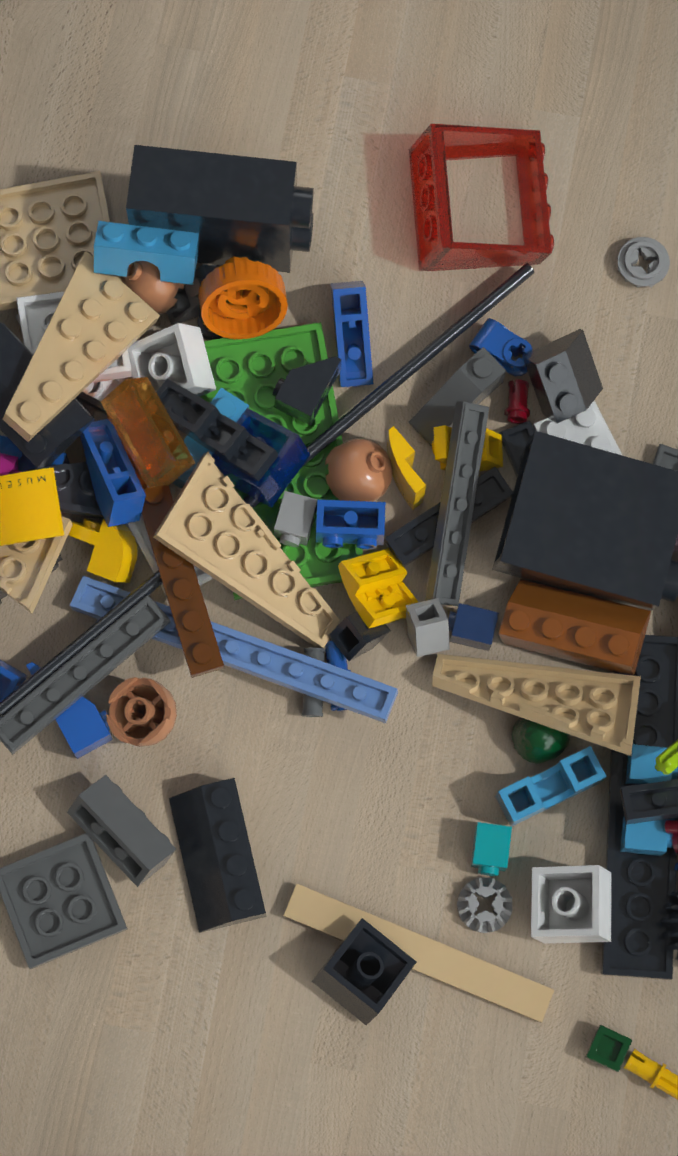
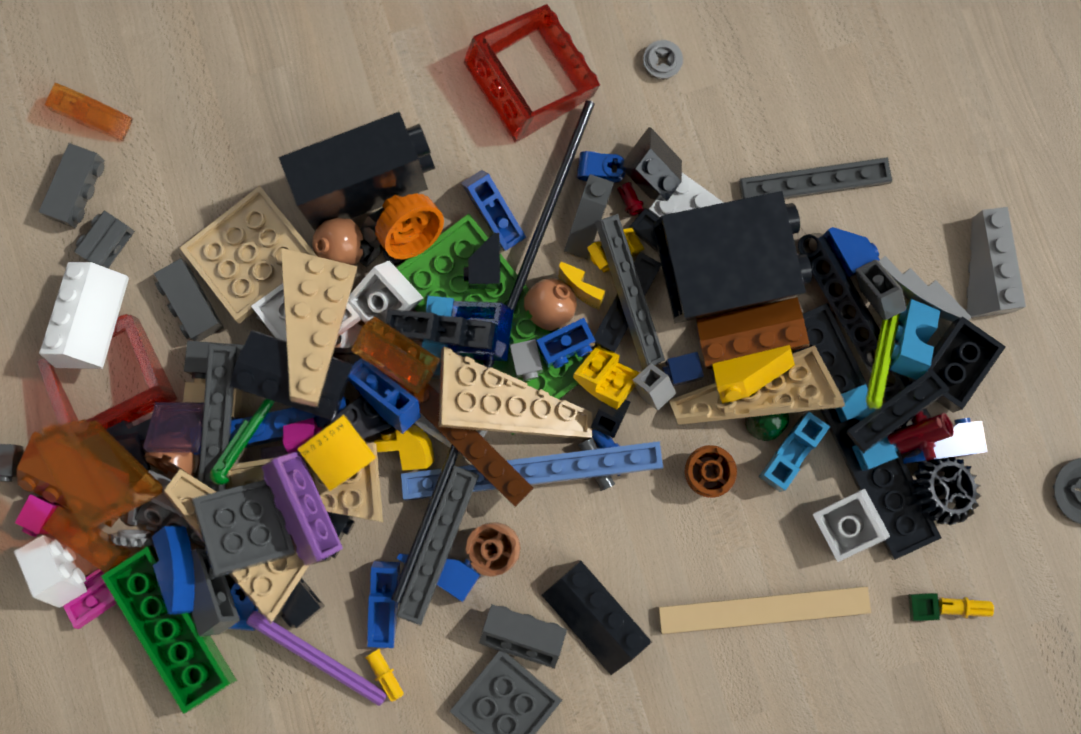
camera: 25 degrees left, 5 degrees up
dark azure arch [94,221,199,285] -> none
black slope [312,918,417,1025] -> none
light grey gear [457,877,512,933] -> none
teal brick [471,822,512,876] -> none
none -> dark orange cone [685,445,737,498]
none -> yellow slope [713,345,795,403]

